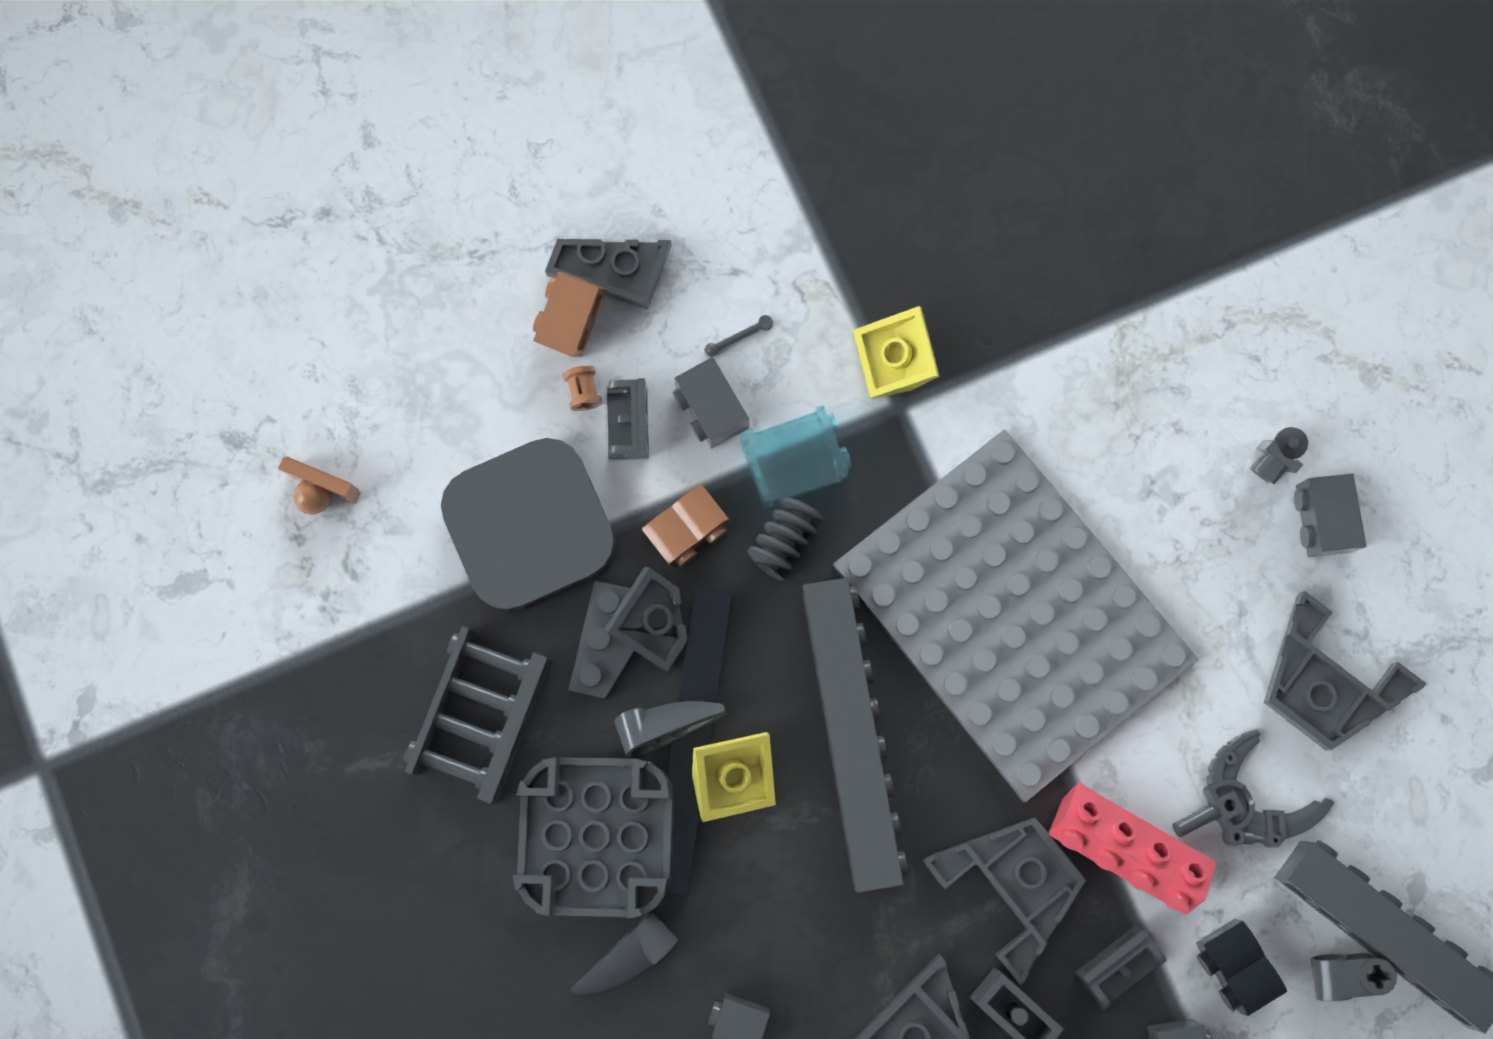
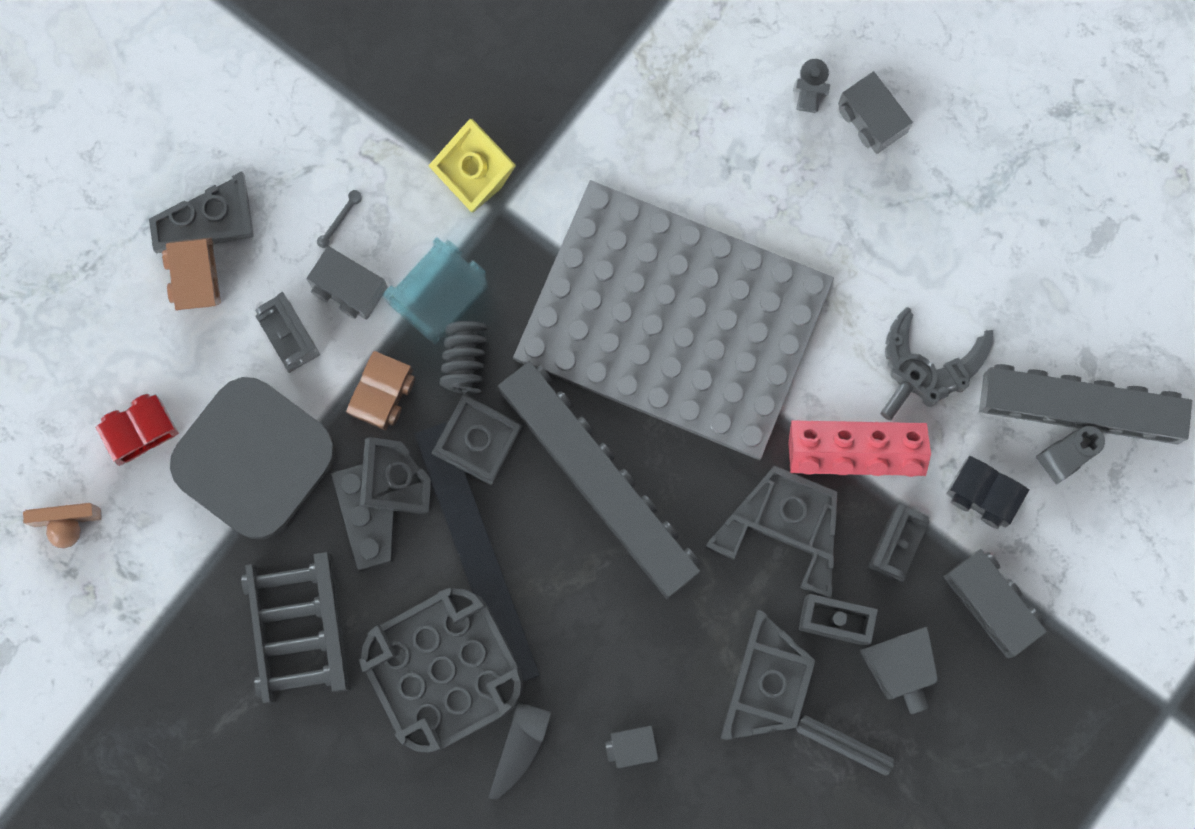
camera: 30 degrees left, 0 degrees up
nougat bush [563,366,603,411] -> none
dark grey piece [614,701,728,759] -> none
light yellow slope [692,732,776,822] -> none
dark grey wing [1263,591,1427,751] -> none
none -> red brick [95,394,179,466]
none -> dark grey tile [432,394,523,485]

